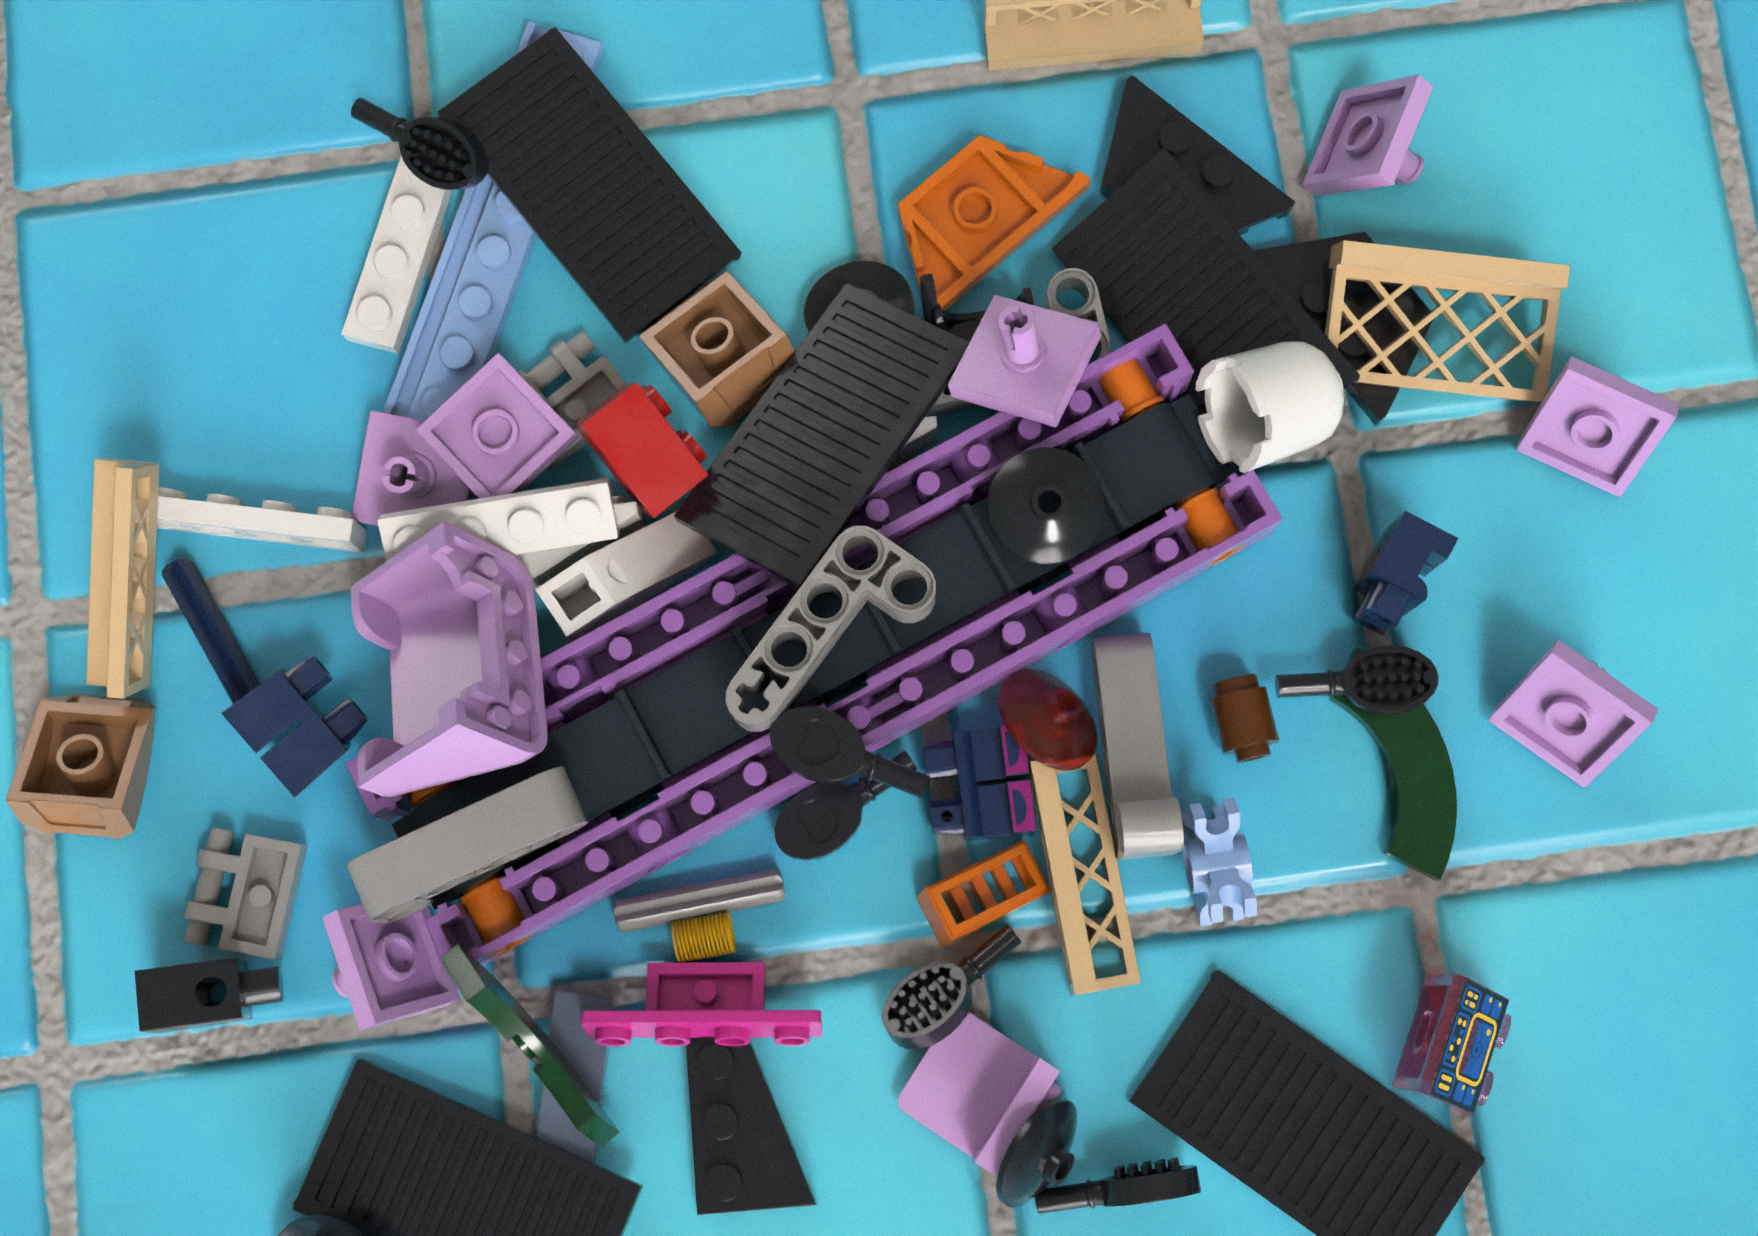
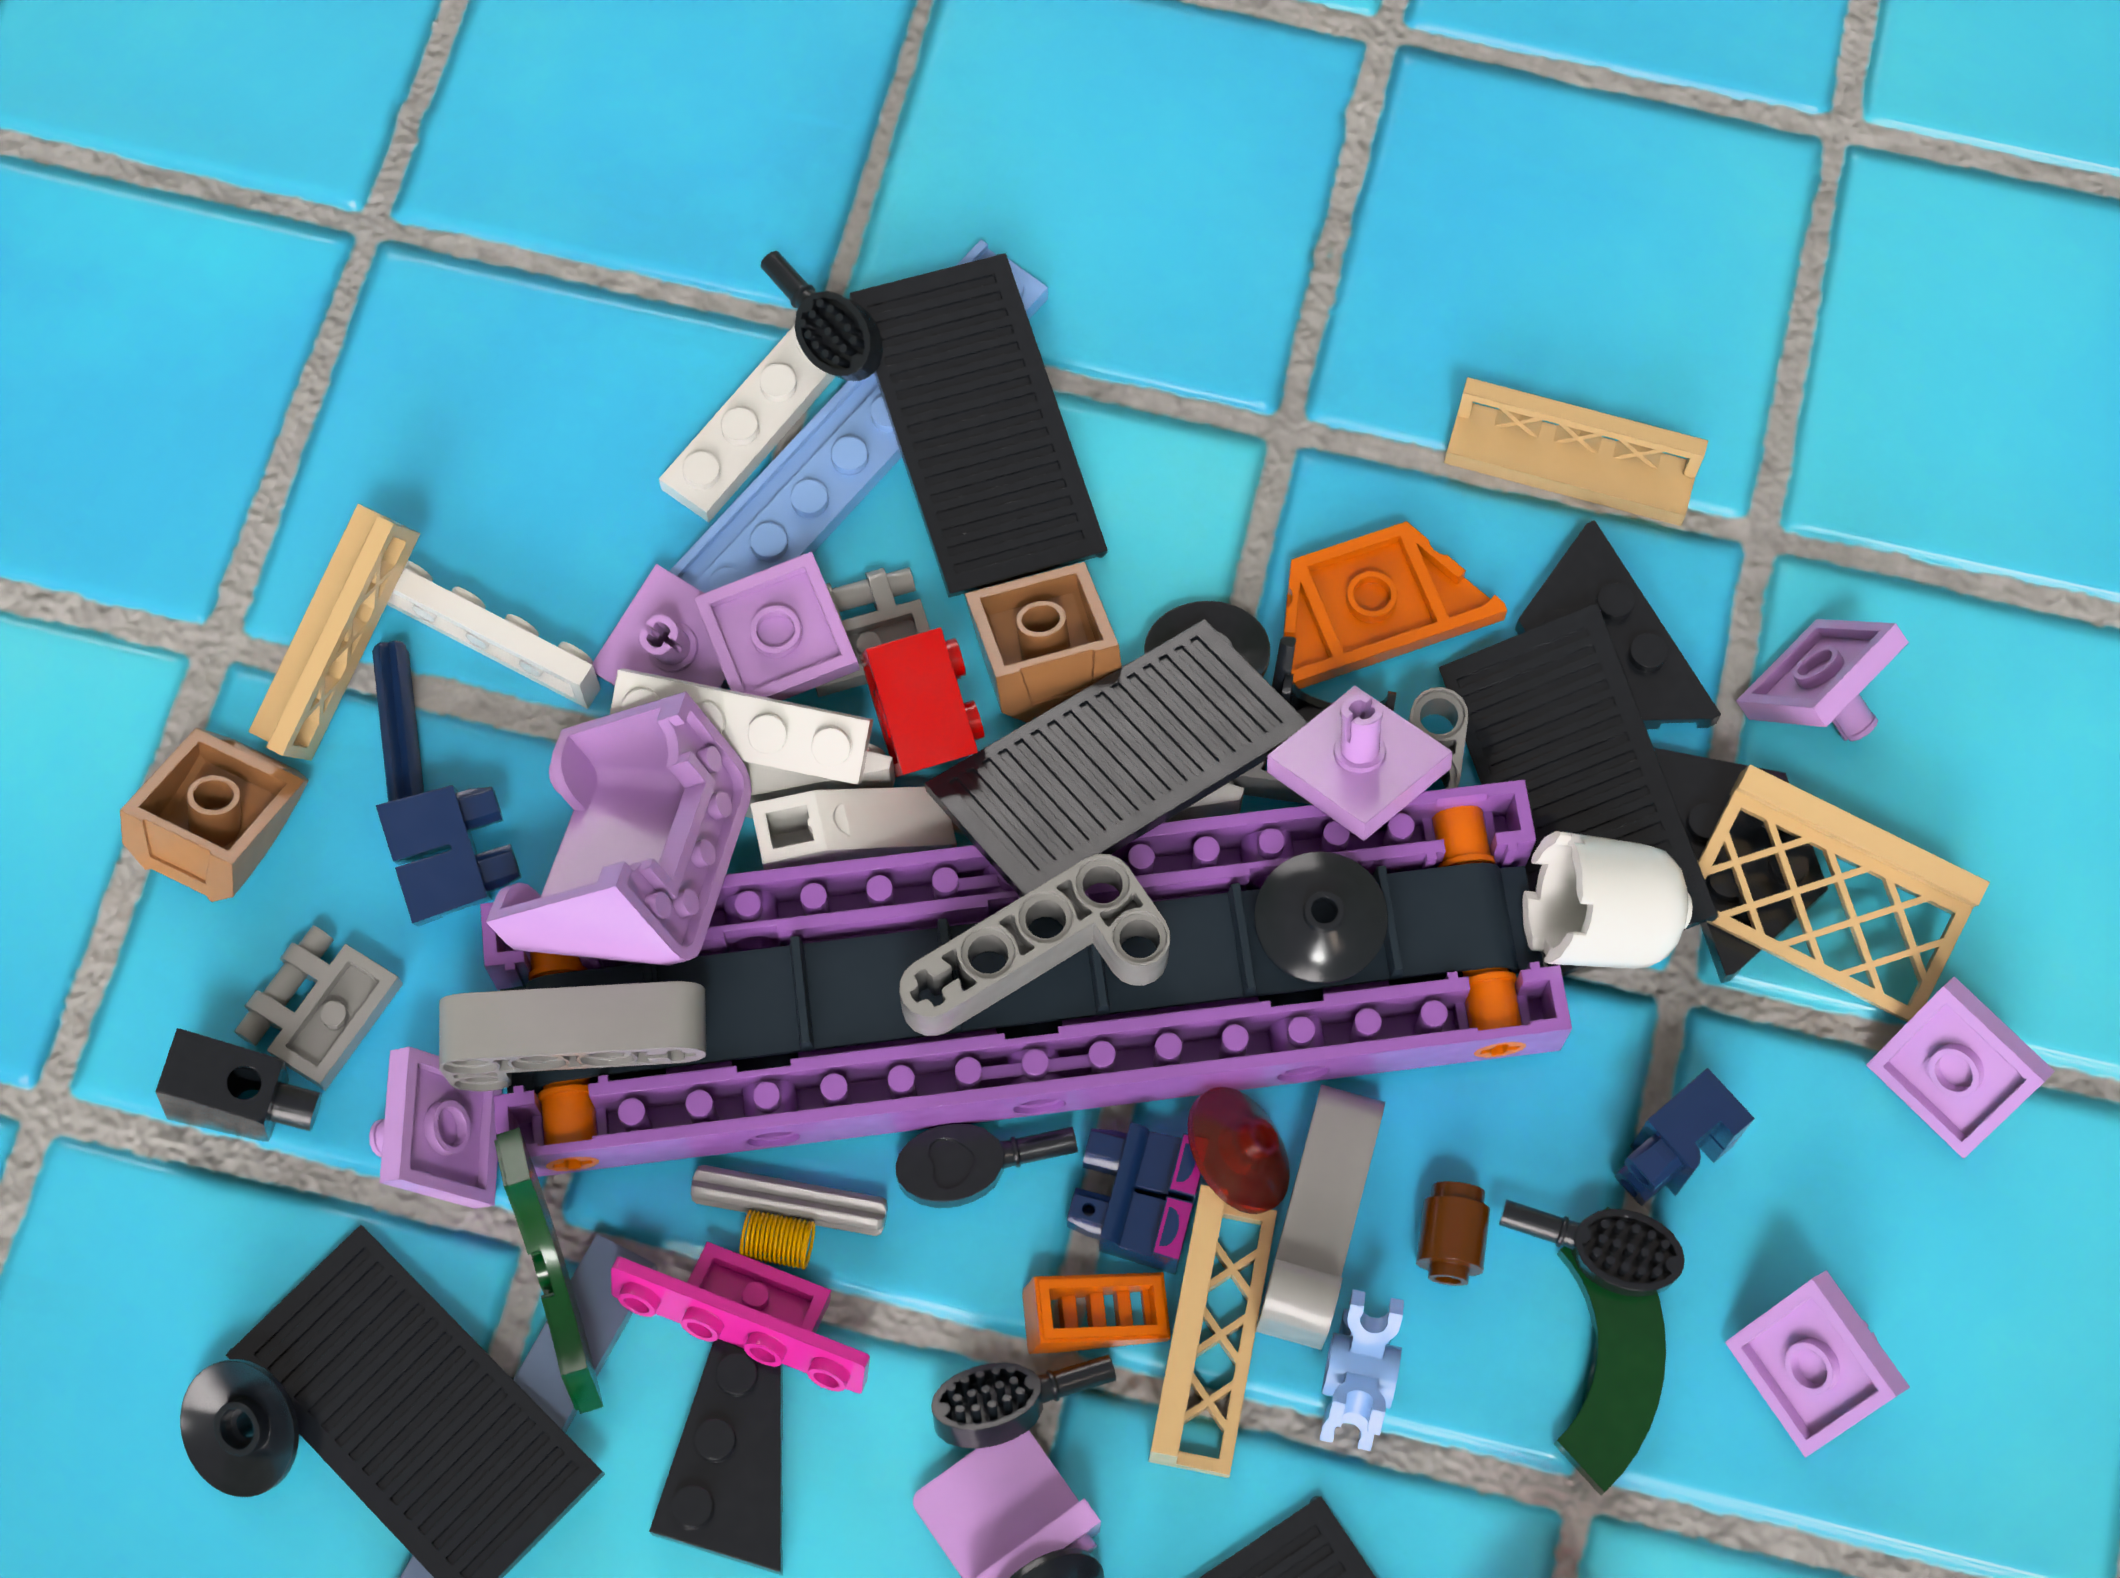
camera: 15 degrees right, 10 degrees down
black piece [770,706,930,798] -> none

